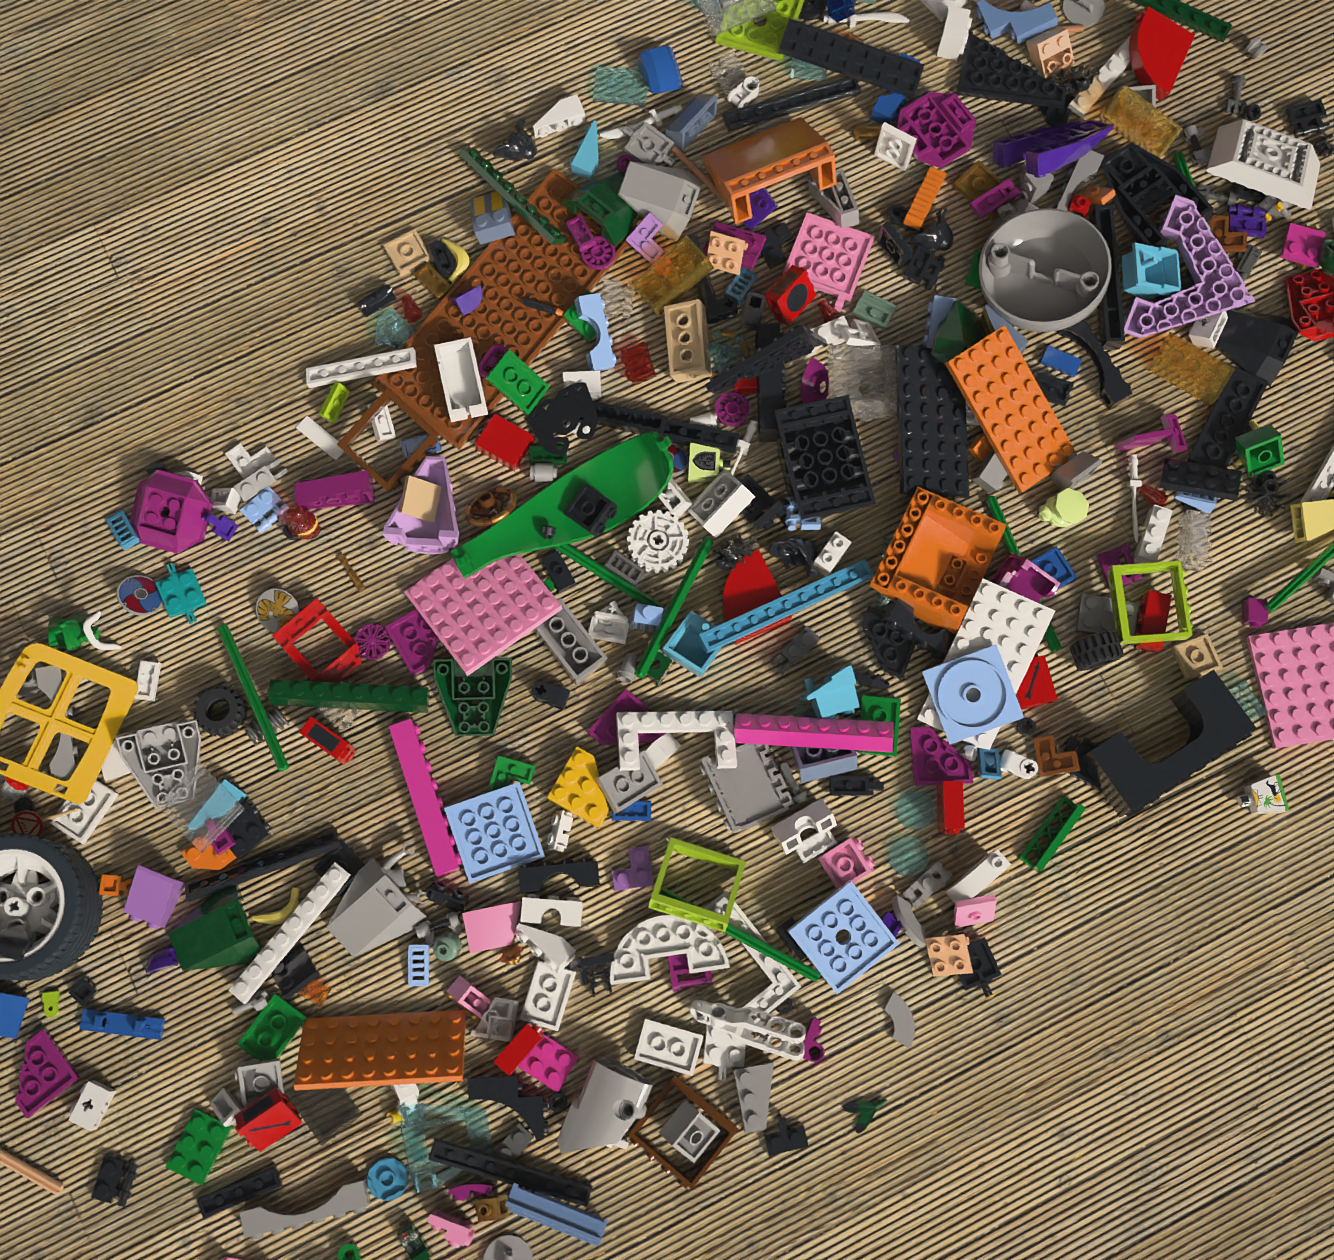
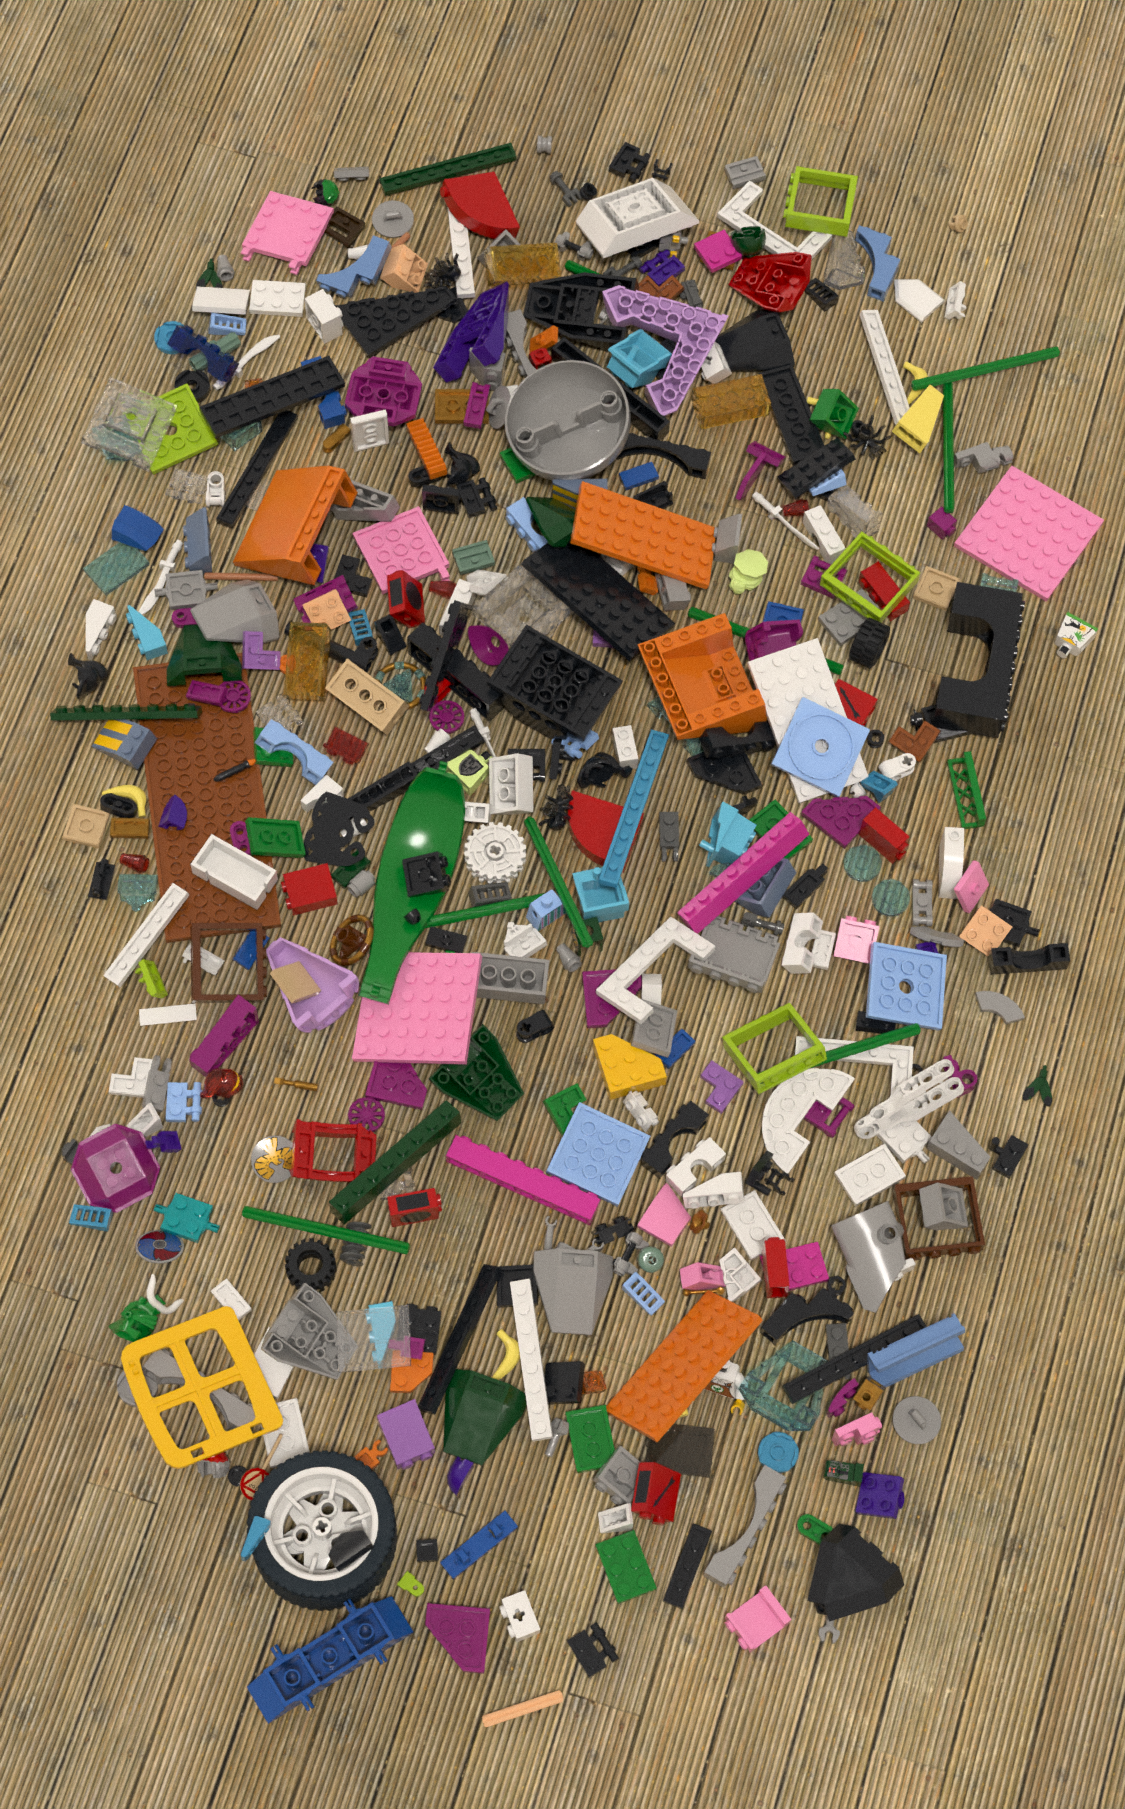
camera: 45 degrees left, 10 degrees down
none -> black arch [988,943,1071,975]

